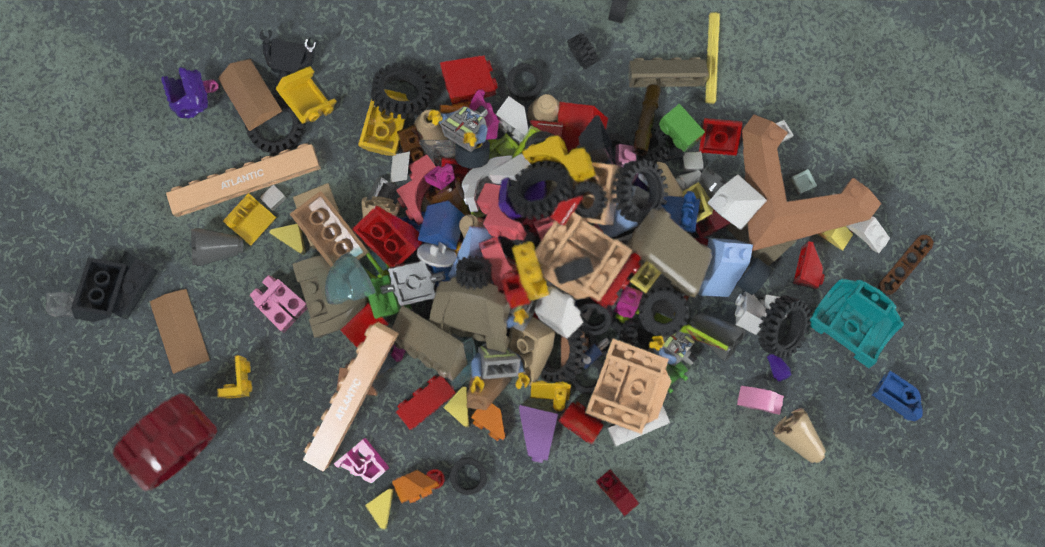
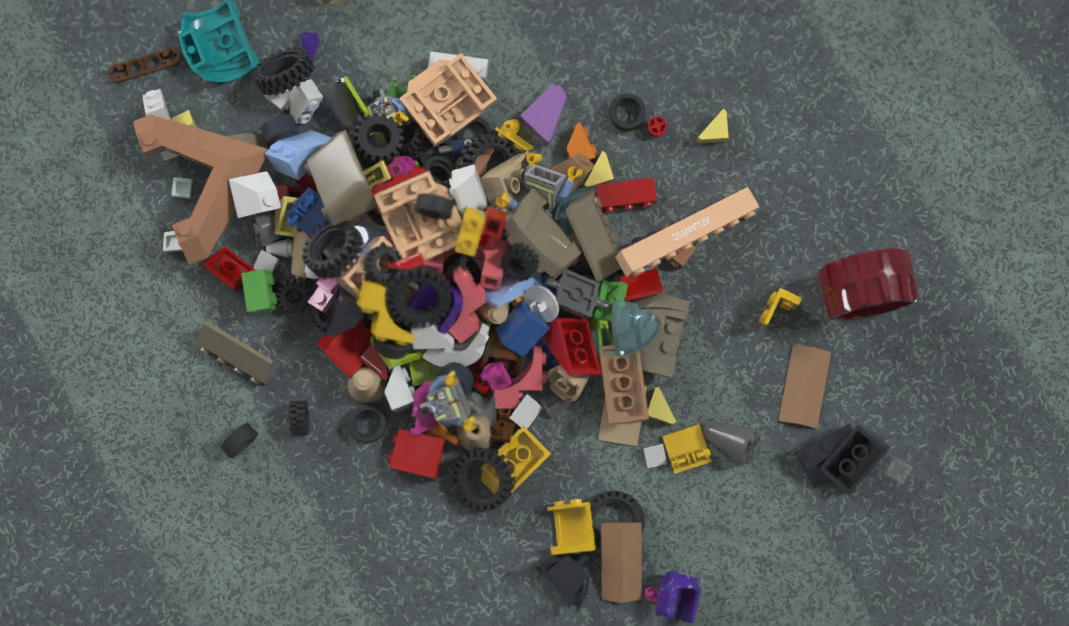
camera: 150 degrees left, 0 degrees up
light nougat brick [166,143,321,217] -> none
bright pink hips [250,275,308,333] -> none
slope [334,438,389,483] -> none
orange slope [392,470,439,503] -> none
red slope [558,402,604,444] -> none
dark red slope [595,469,639,516] -> none
dark brown piece [632,84,661,156] -> none
light yellow axle [705,12,720,104] -> none
bright pink brick [737,386,784,415] -> none
red slope [793,241,825,289] -> none

